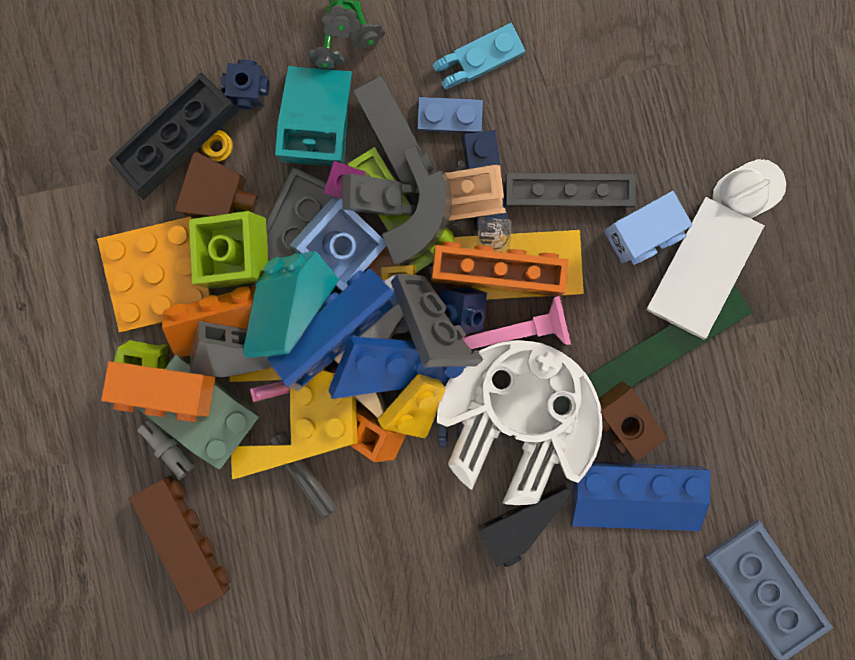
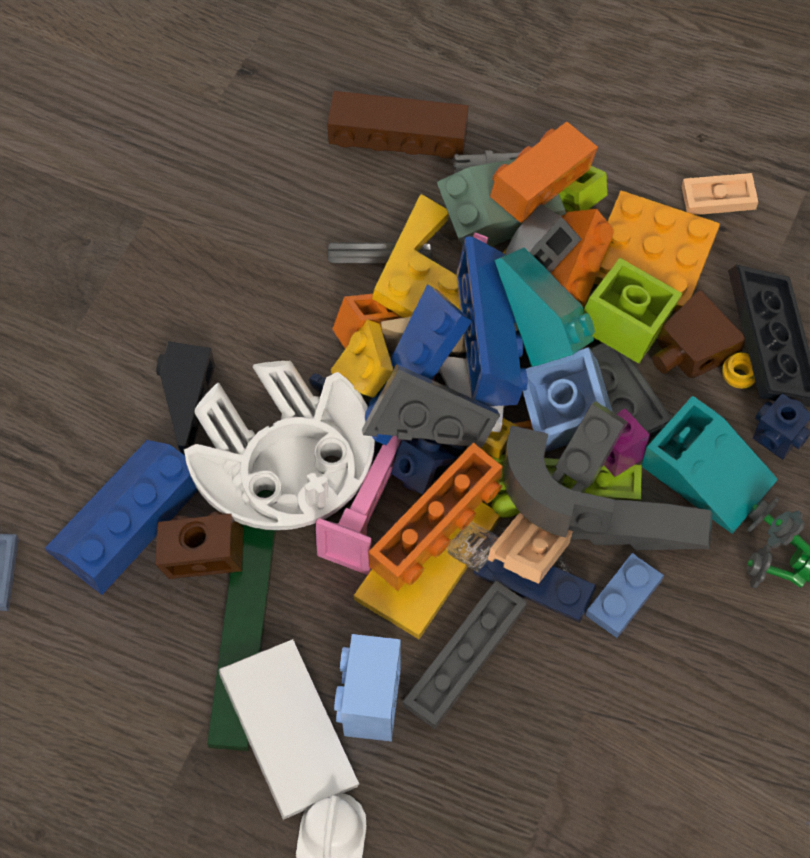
camera: 130 degrees right, 25 degrees down
medium azure hinge [433,23,525,89] -> none
none -> light nougat plate [681,173,758,215]

